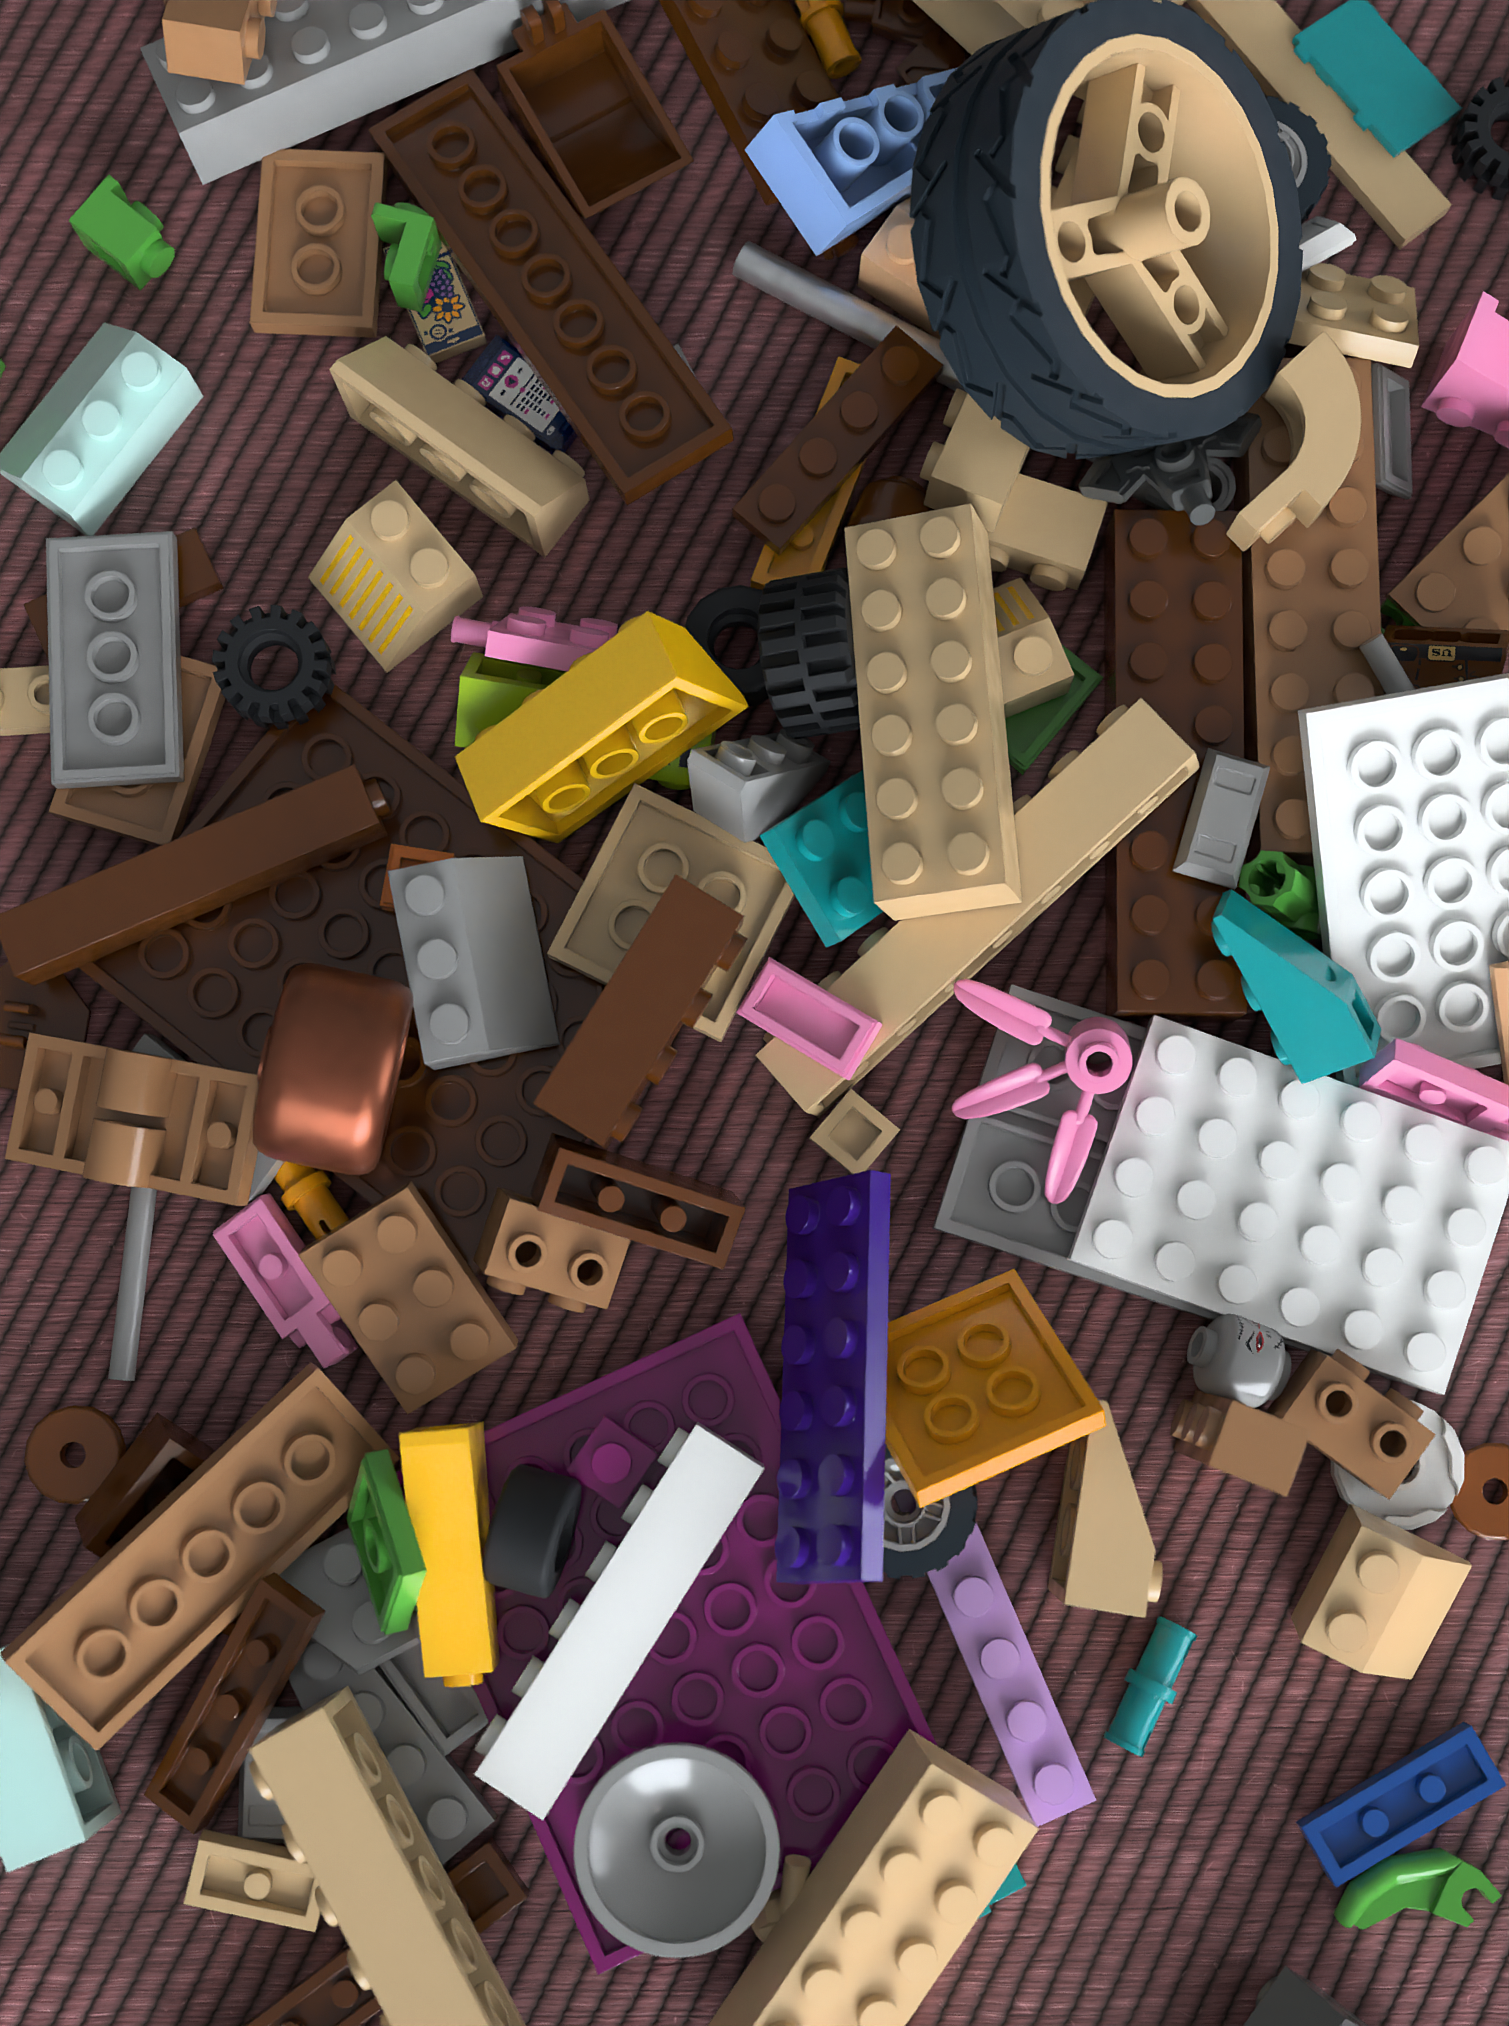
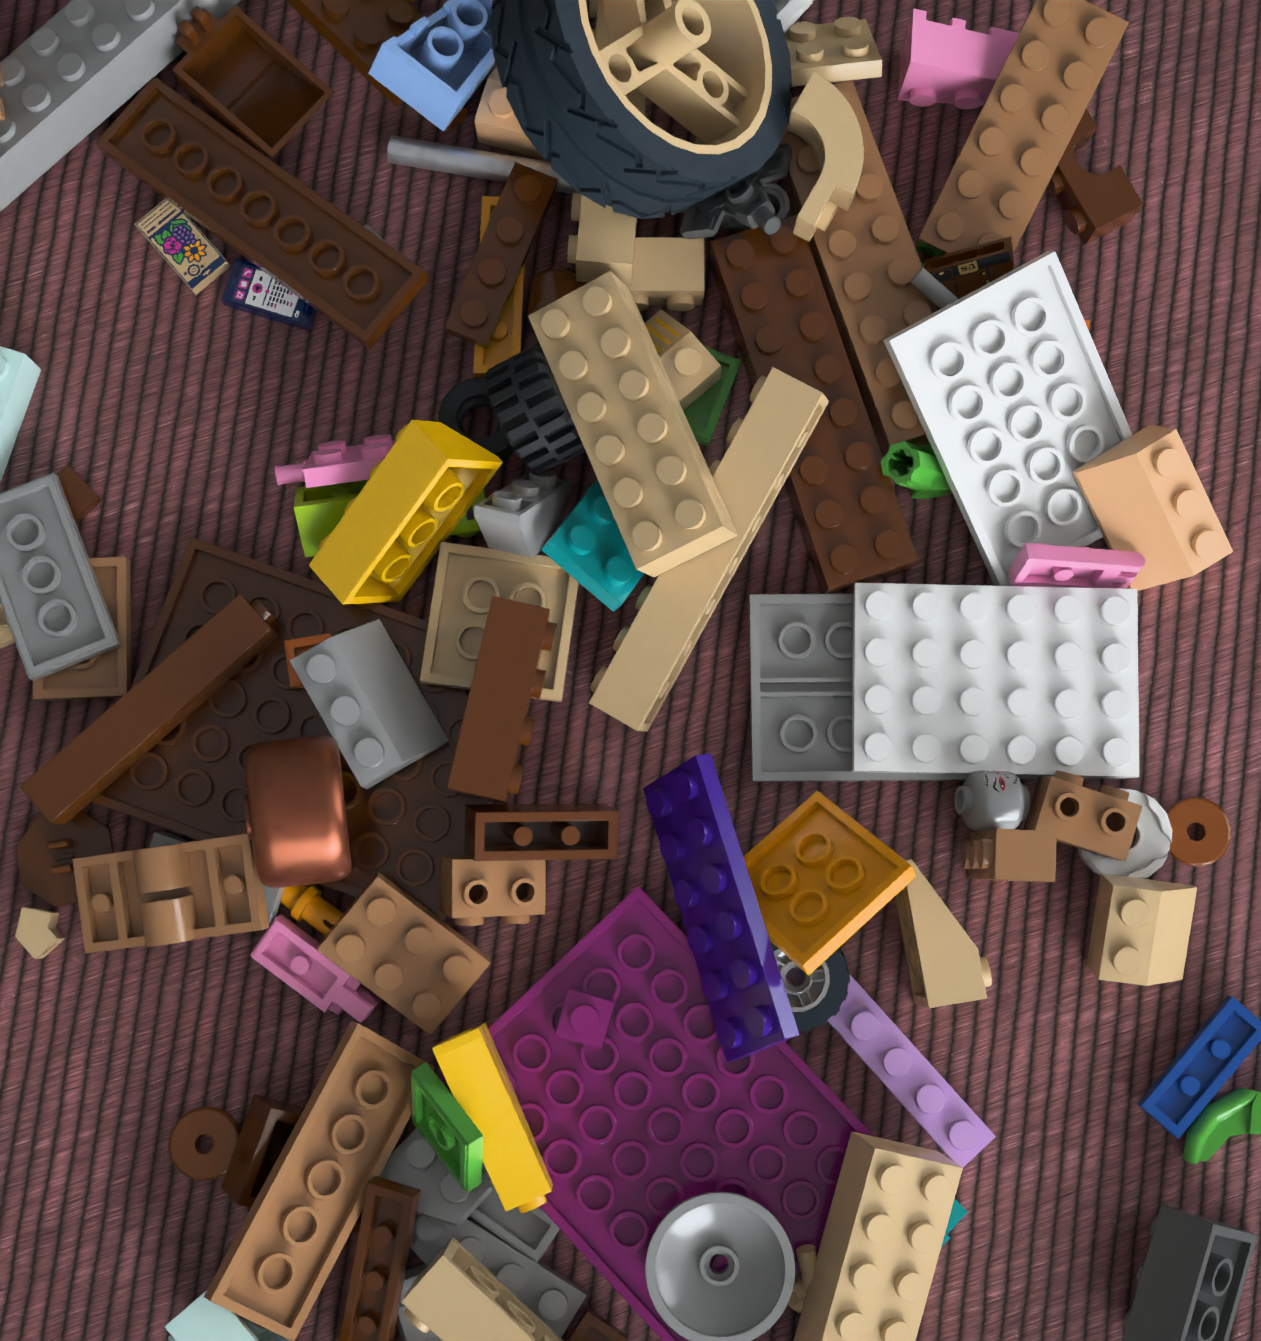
camera: 20 degrees left, 0 degrees up
light grey bar [108,1187,157,1381] -> none
black tyre [212,605,336,730] -> none
medium nougat plate [250,149,388,338] -> none
tan slope [308,480,483,673] -> none
tan slope [329,336,589,557] -> none
bright green bracket [371,202,442,312] -> none
white brick [474,1422,764,1820] -> none
black tyre [483,1464,581,1598] -> none
bright pink tile [736,957,883,1081] -> none
tan plate [809,1089,900,1174] -> none
bright pink plant [952,979,1132,1204] -> none
teal pin [1103,1616,1198,1758] -> none
light grey tile [1172,748,1271,890] -> none
teal slope [1211,889,1381,1084] -> none
light grey tile [1371,363,1413,500] -> none

